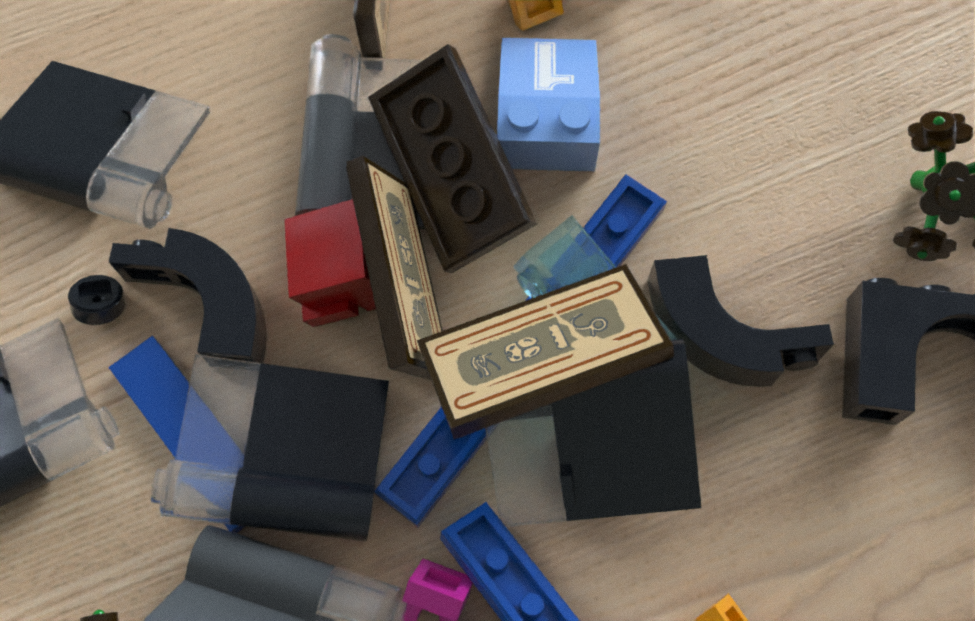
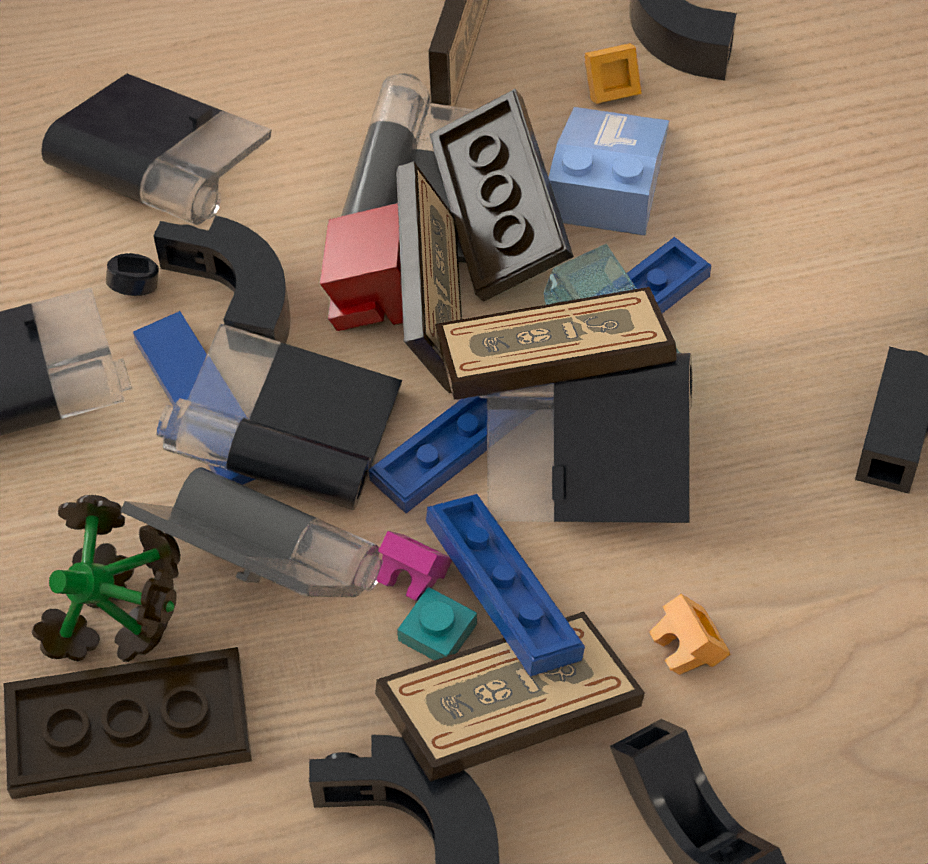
camera: 10 degrees right, 15 degrees down
black arch [648,255,834,387] -> none

